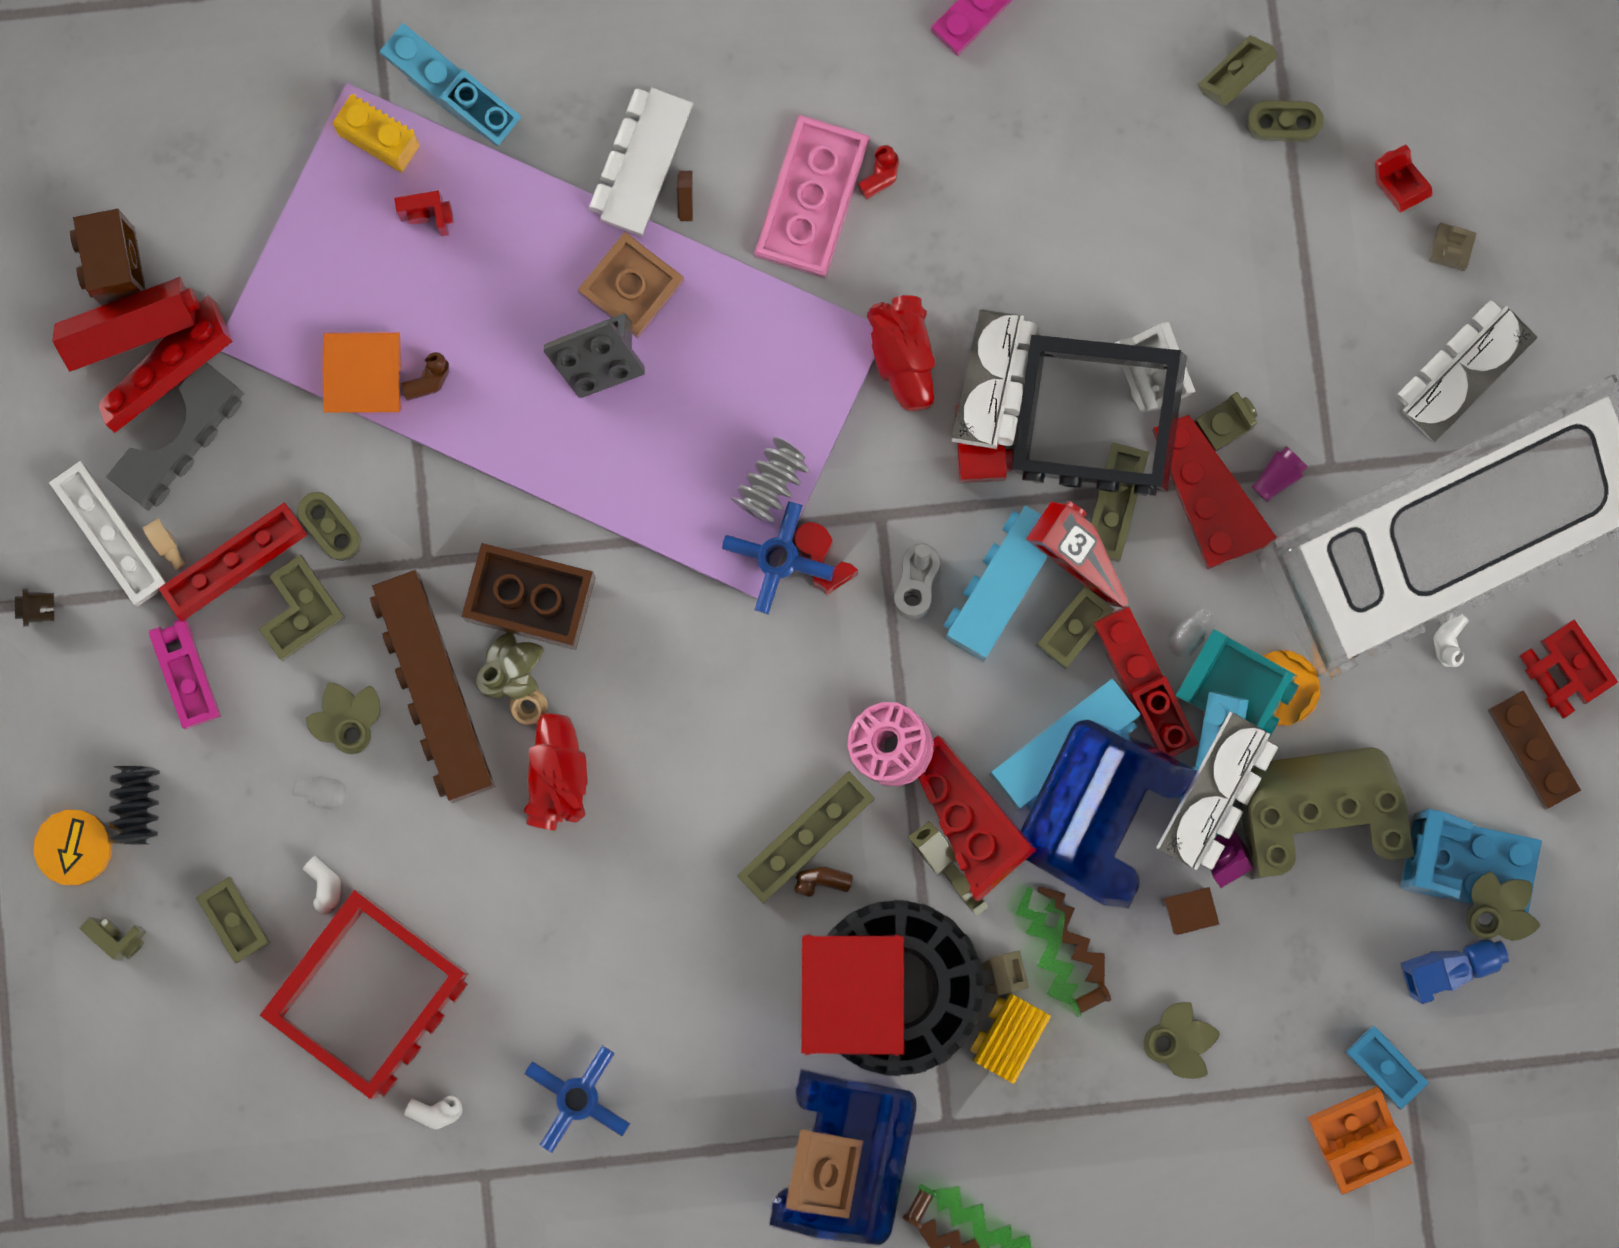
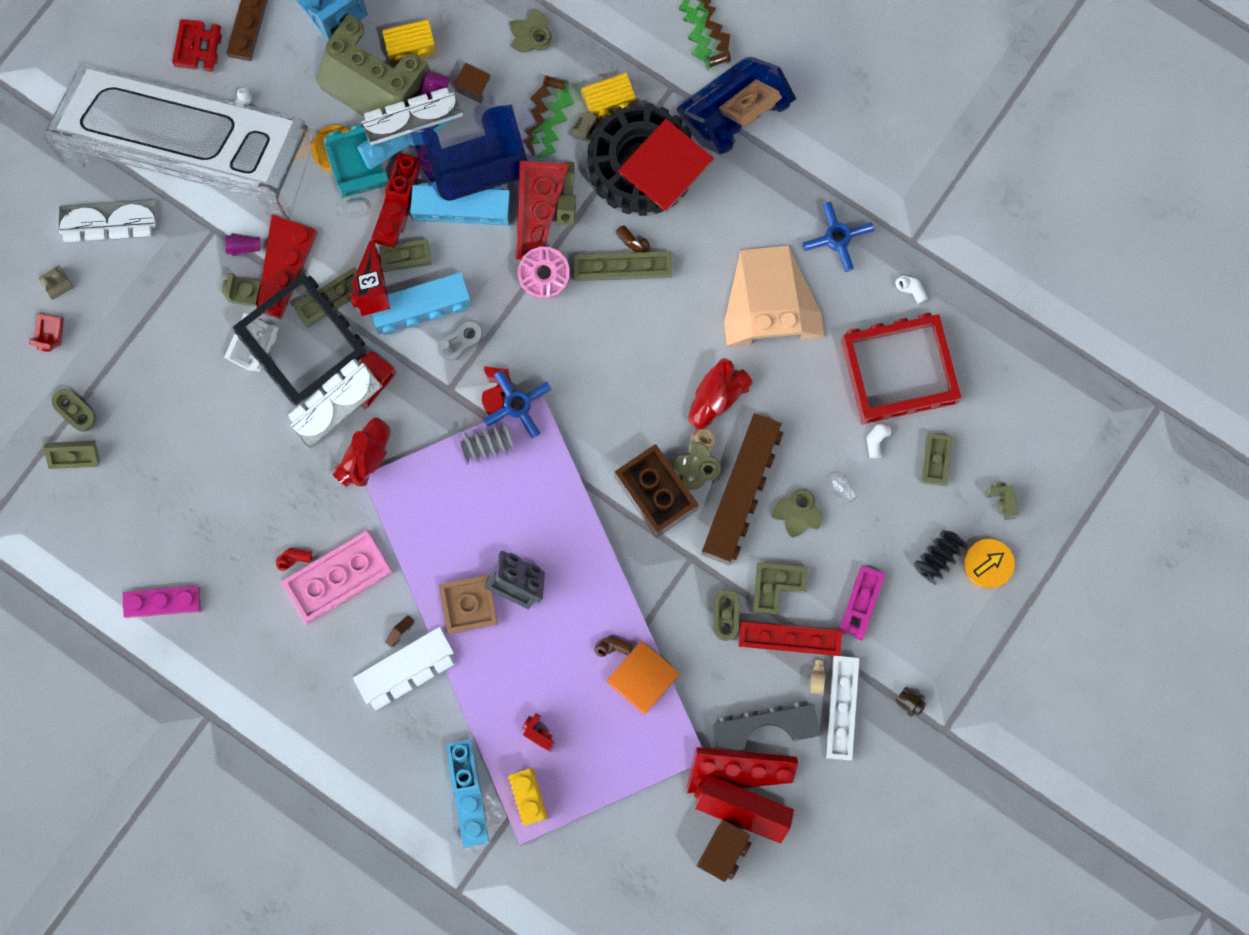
camera: 135 degrees left, 5 degrees down
none -> yellow brick [382,19,437,64]
none -> light nougat wedge [724,245,824,347]

